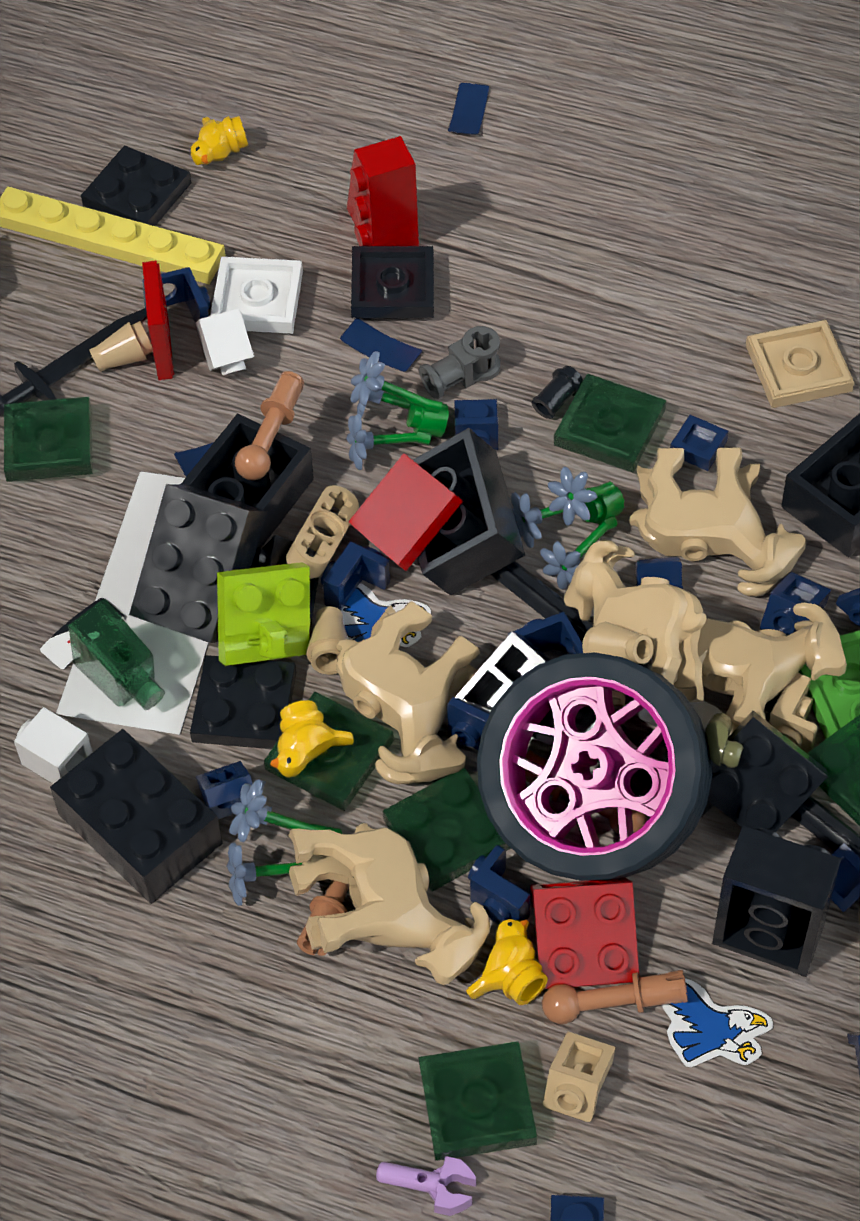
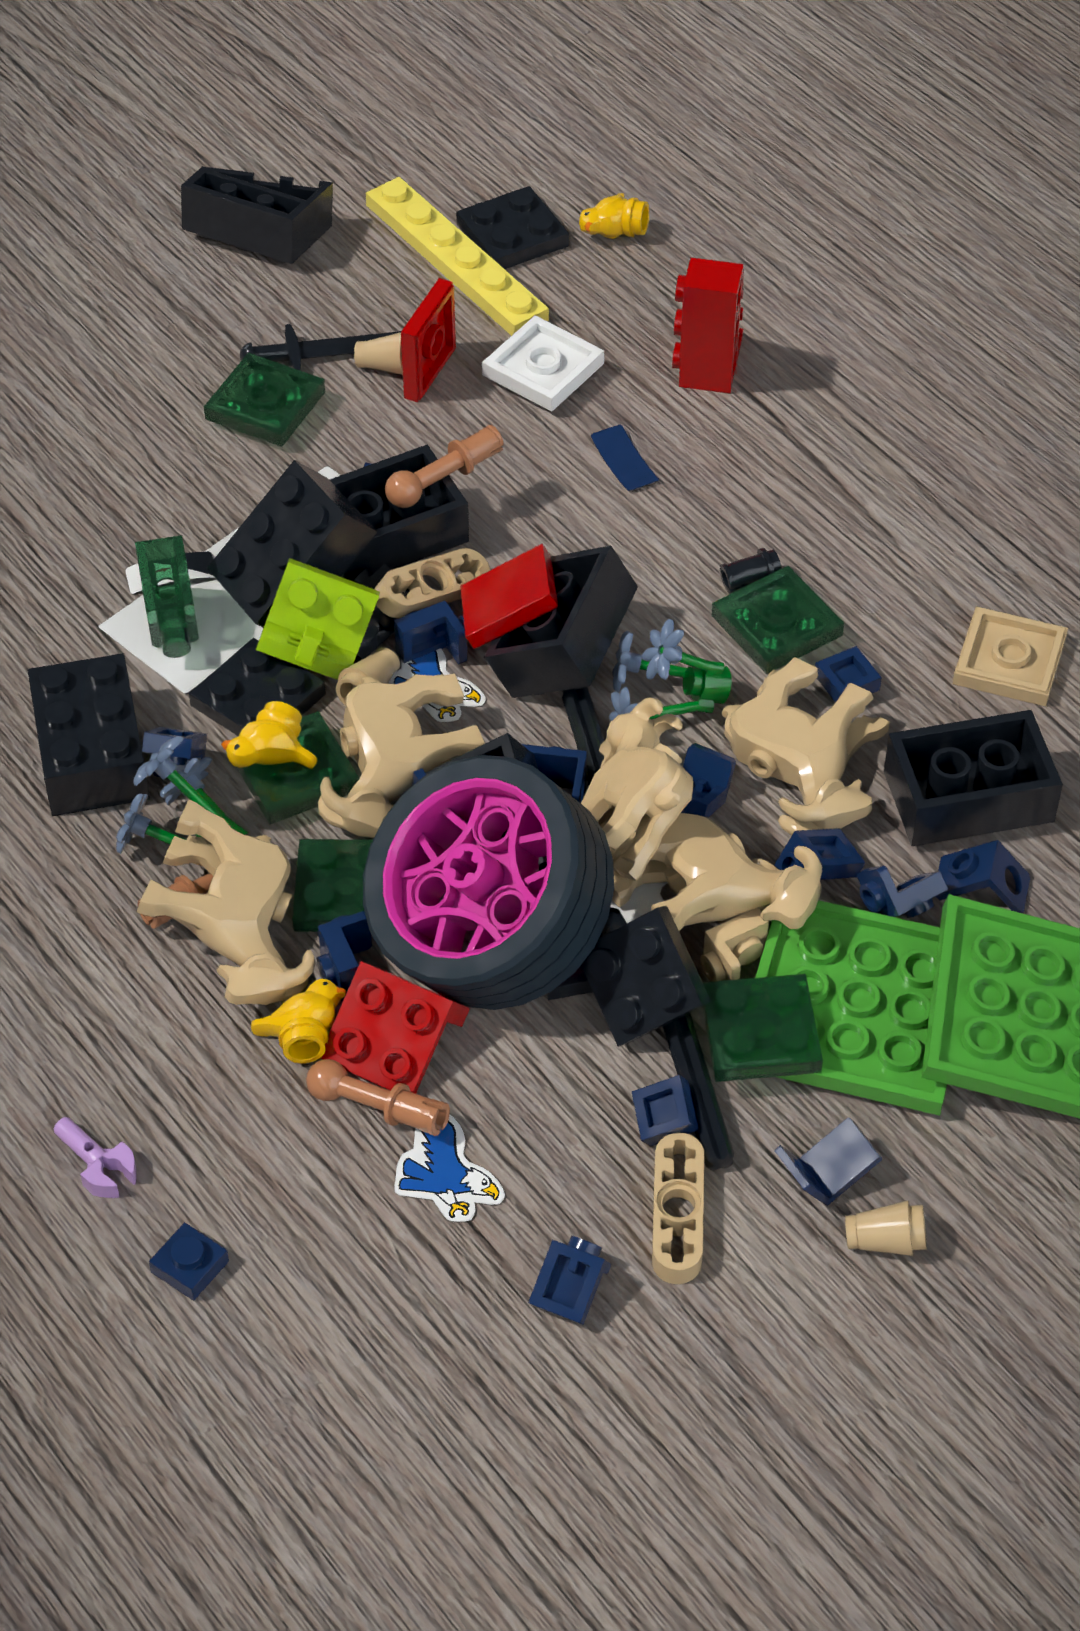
camera: 30 degrees right, 5 degrees down
white brick [14,707,93,784] -> none
dark blue bracket [142,267,211,323] -> none
white brick [196,308,254,376] -> none
plant [346,351,449,470] -> none
black plate [351,246,434,318] -> none
dark grey connector [418,326,500,399] -> none
clear green plate [418,1041,537,1161] -> none
dark blue sticker [448,83,489,134] -> none
dark blue bracket [454,399,498,450] -> none
tan bracket [543,1031,616,1122] -> none
tan cone [582,622,653,664] -> none
olive arm [705,713,743,768] -> none
black brick [712,825,841,977] -> none

